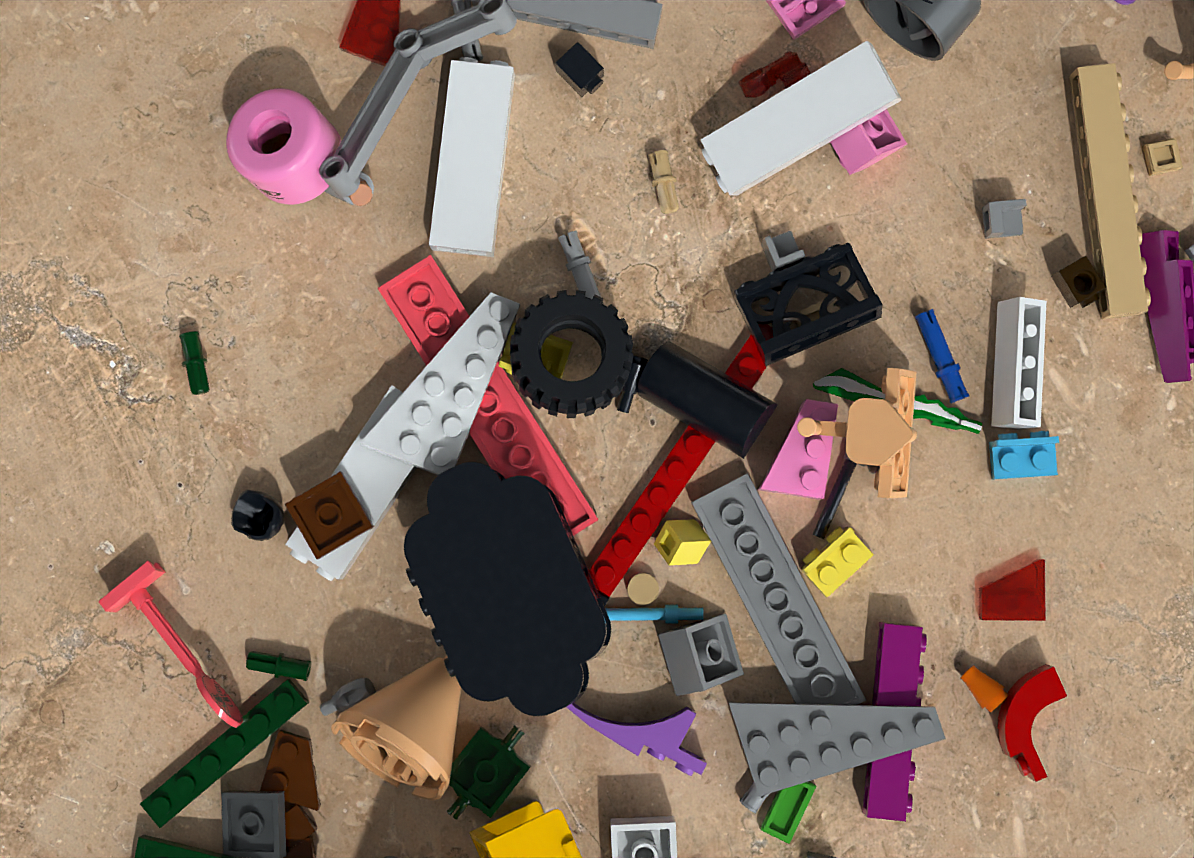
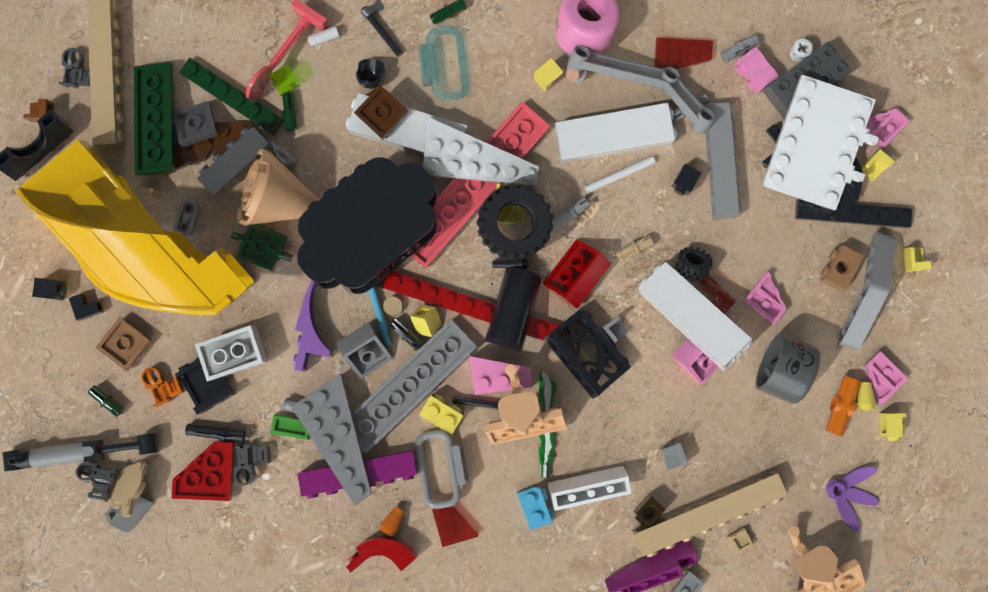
camera: 70 degrees right, 0 degrees up
blue pin [915,309,970,404] -> none
none -> dark grey brick [197,125,271,196]
none -> clear neon green panel [268,65,300,96]
none -> white axle [307,26,340,47]
none -> black piece [361,0,403,57]
none -> black axle [390,318,424,351]
none -> light grey bar [415,430,469,509]
none -> clear light blue bar [418,26,469,101]
none -> light yellow panel [533,58,563,92]
none -> red slope [542,239,612,309]
none -> white bar [584,156,656,194]
none -> black tyre [675,247,713,281]

